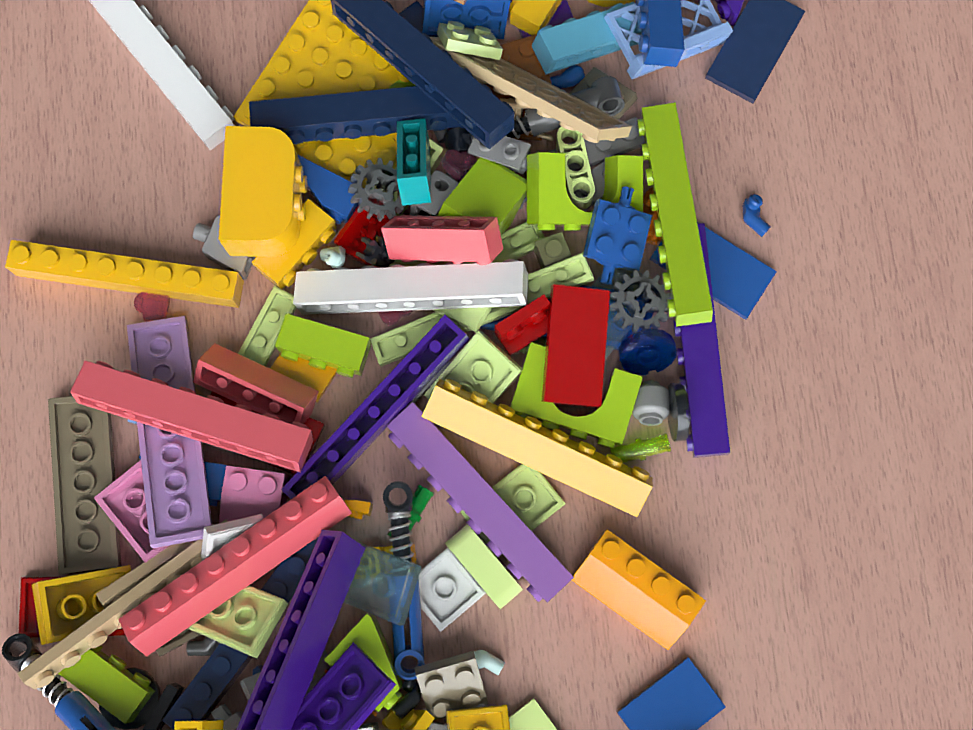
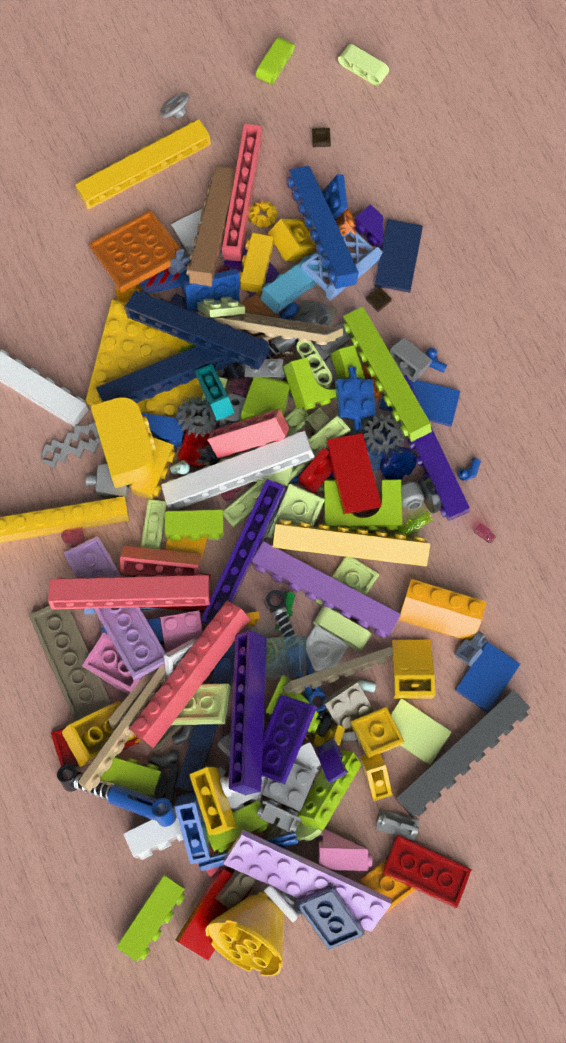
camera: 20 degrees left, 5 degrees down
none -> light grey piece [41,422,101,468]
none -> dark grey arm [149,749,179,768]
none -> dark tan plate [283,647,394,695]
none -> dark brown tile [366,286,392,312]
none -> light grey brick [390,338,432,382]
none -> yellow slope [391,640,435,699]
none -> sand blue plate [454,631,488,667]
none -> blue arm [457,458,481,481]
none -> clear pink tile [473,523,496,543]

